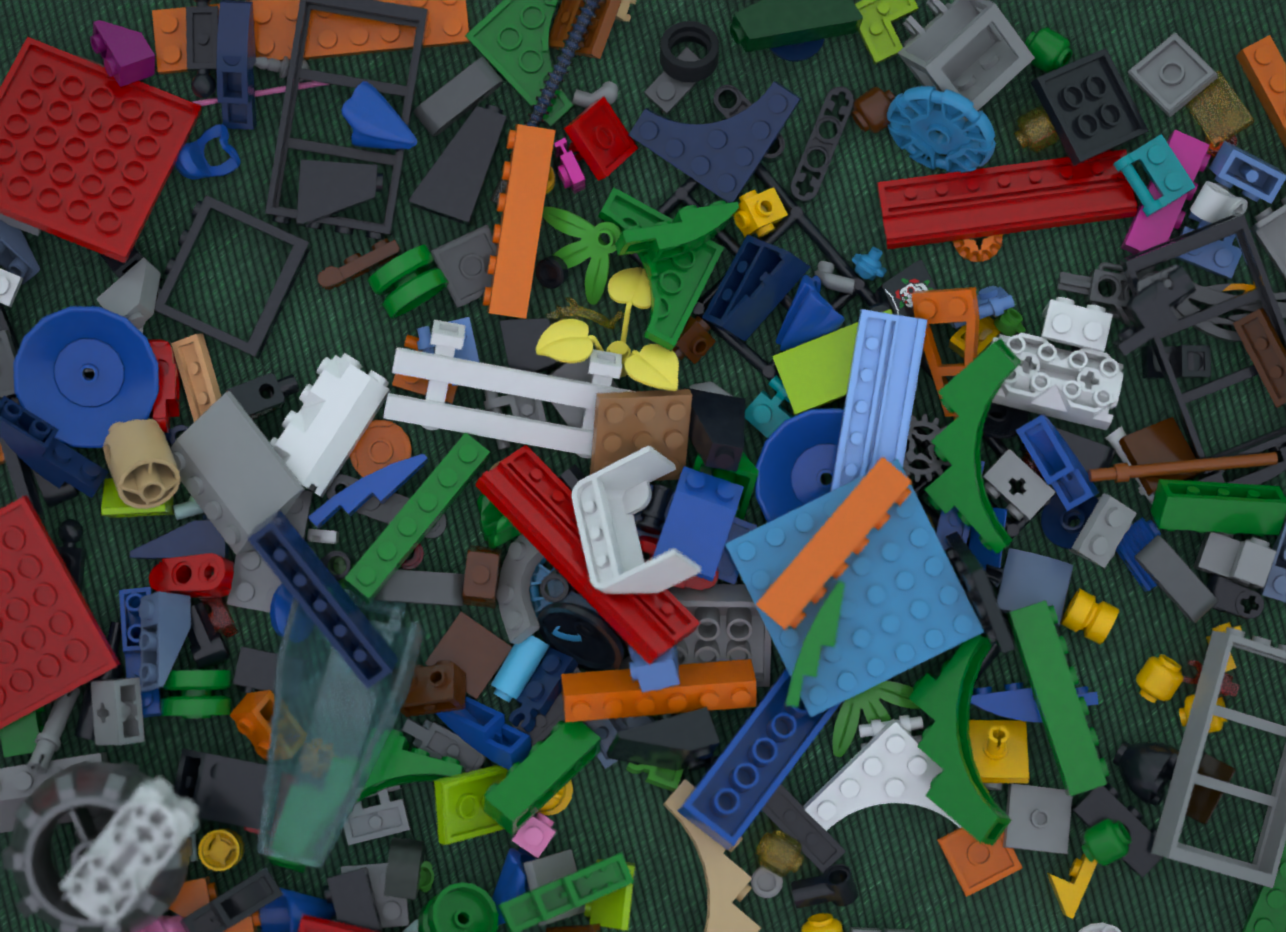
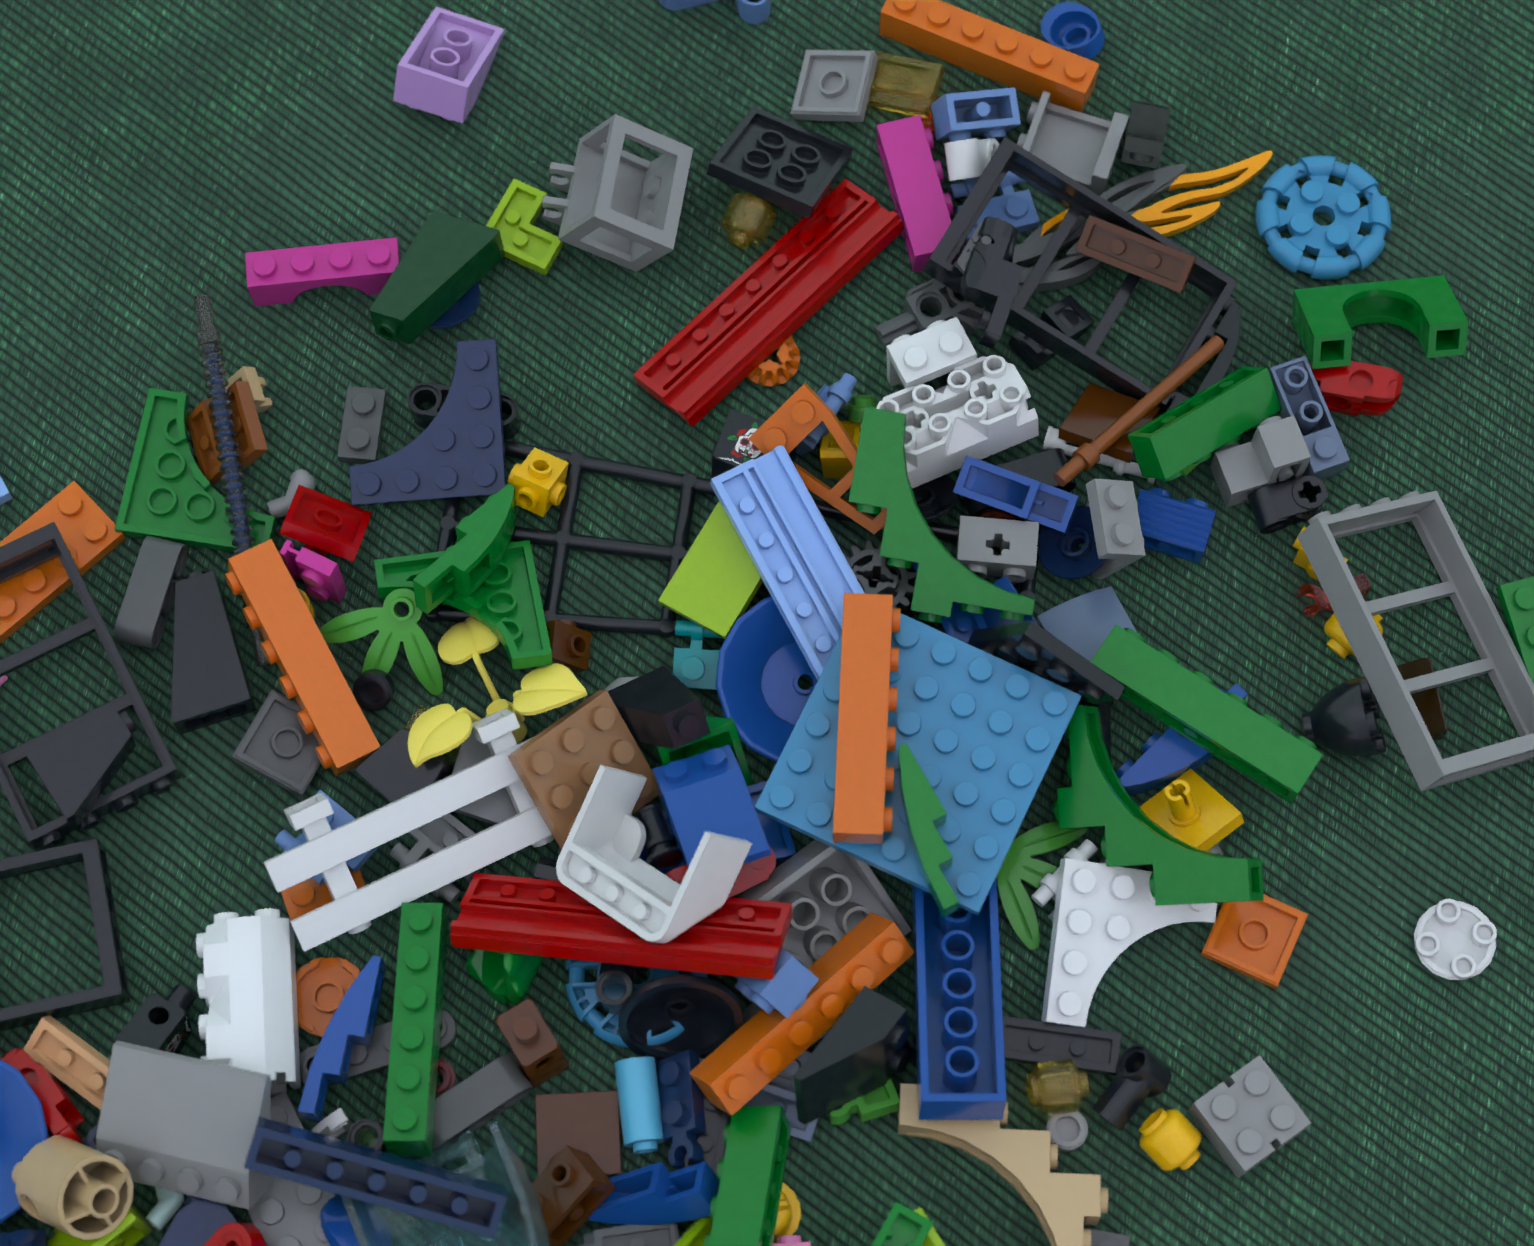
camera: 35 degrees left, 15 degrees down
reddish brown hinge [317,238,403,290] -> none
blue hat [342,81,417,149] -> none
green wheel [367,244,449,319] -> none
light grey plate [496,534,544,645] -> none
clear yellow piece [556,297,624,329] -> none
black tyre [660,21,719,82] -> none
dark blue wedge [702,235,811,341] -> none
blue hat [775,275,845,351] -> none
black beam [790,86,854,203] -> none
light grey arm [814,261,856,295] -> none
reddish brown head [851,87,895,134] -> none
dark azure plant [852,247,887,281] -> none
dark azure plate [887,86,996,173] -> none
light grey plate [1003,783,1072,854] -> none
green head [1024,27,1073,73] -> none
yellow slope [1047,854,1097,919] -> none
yellow wheel [1061,588,1119,645] -> none
black arch [1071,782,1163,877] -> none
green head [1081,818,1132,866] -> none
teal plate [1113,134,1196,217] -> none
dark grey beam [1134,535,1218,624] -> none
yellow head [1136,654,1184,703] -> none

